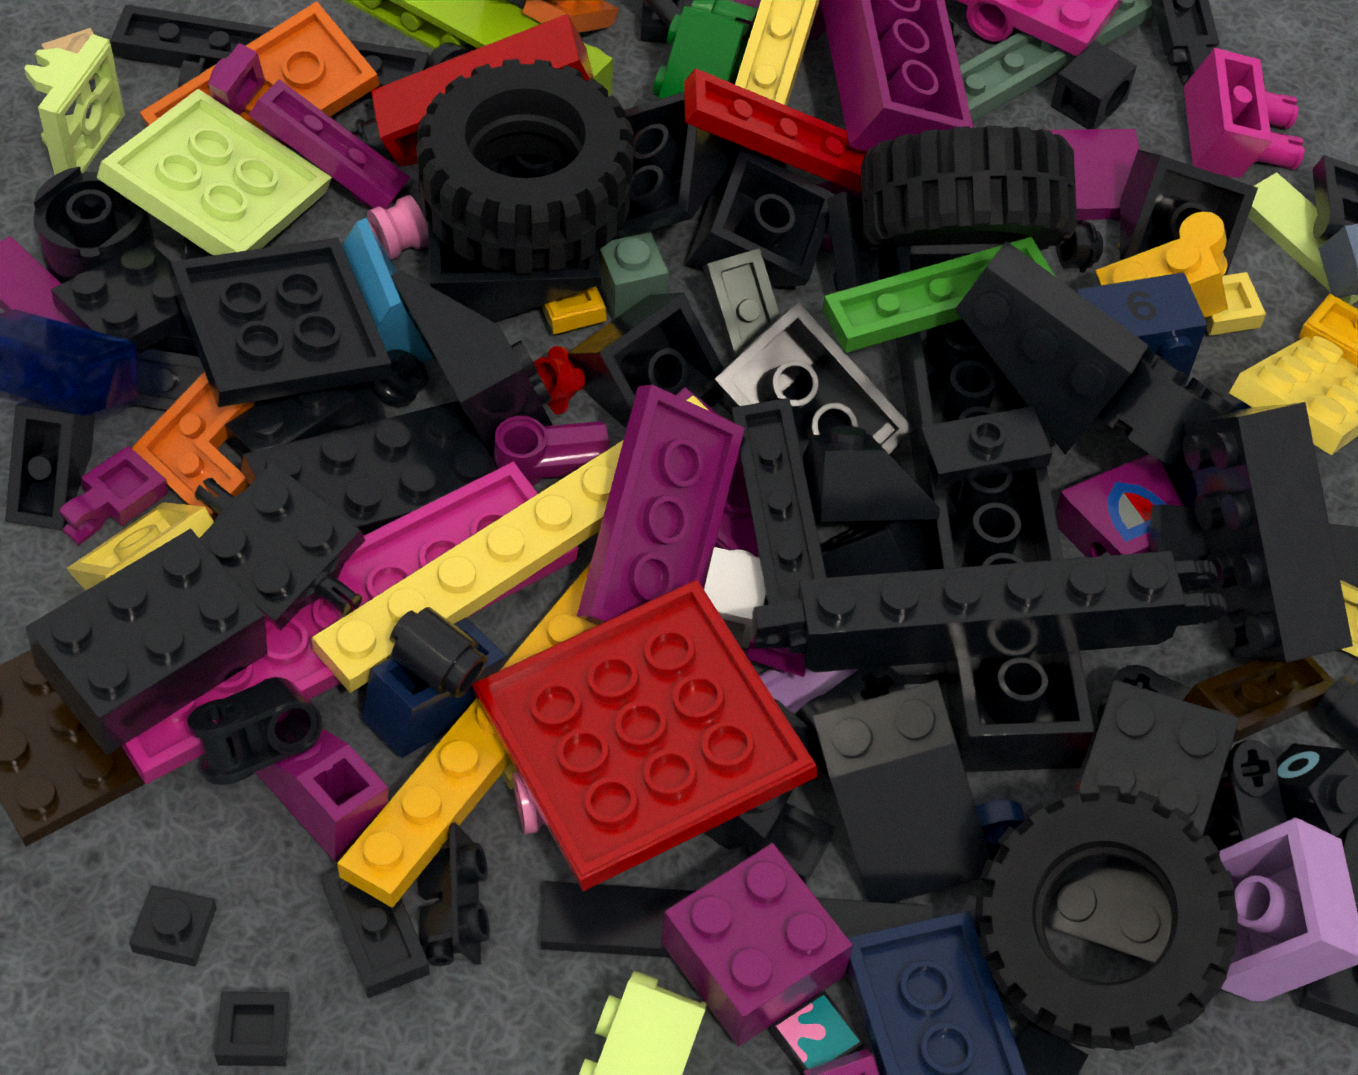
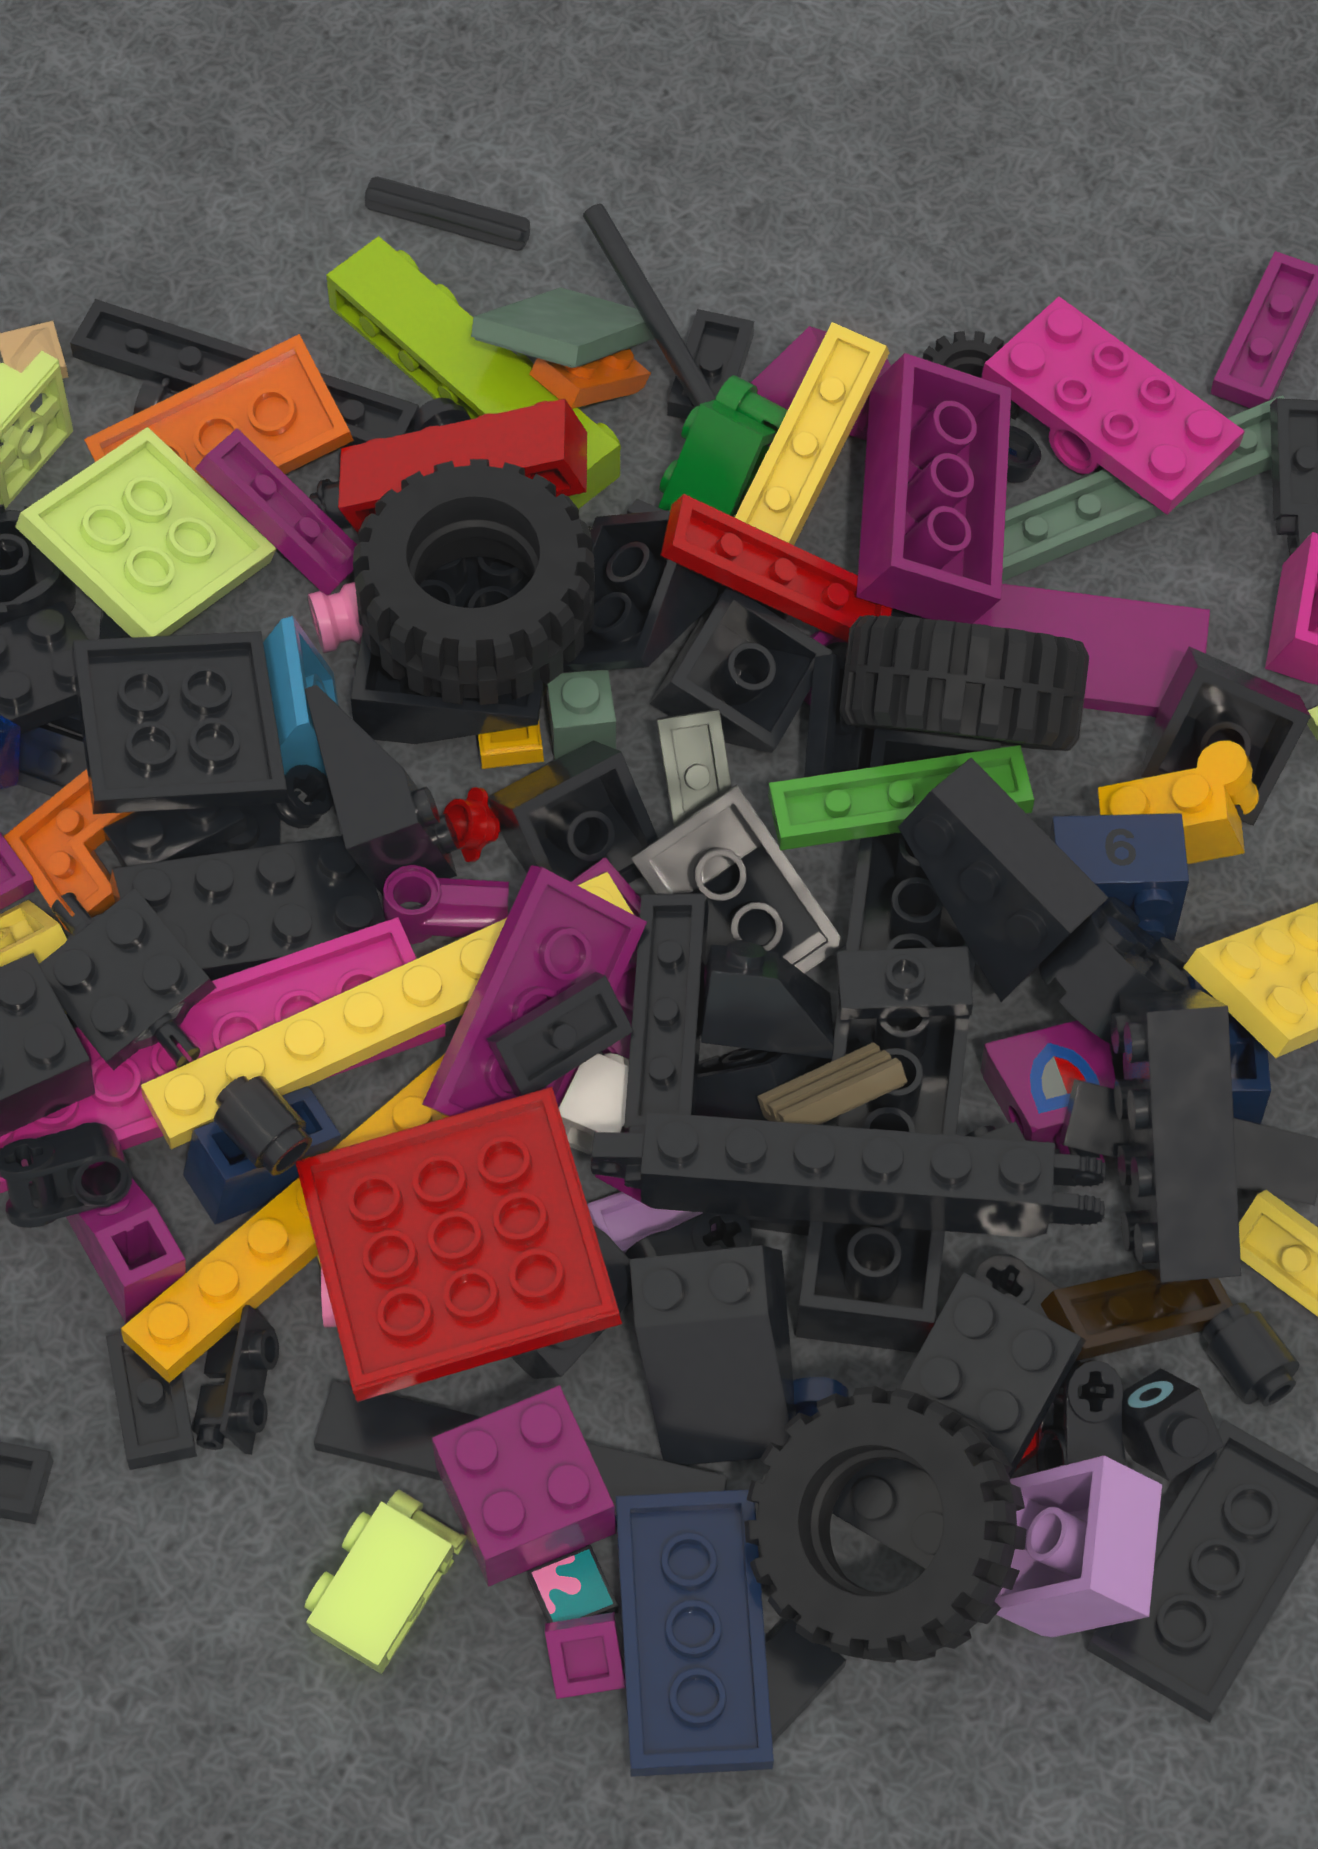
camera: 15 degrees right, 5 degrees up
magenta plate [208,43,265,115] -> none
black plate [747,803,835,884] -> none
black brick [1051,40,1137,129] -> none
black plate [1056,219,1103,273] -> none
light yellow plate [1205,272,1266,336] -> none
none -> black plate [486,972,634,1097]
none -> dark tan tile [757,1042,907,1125]

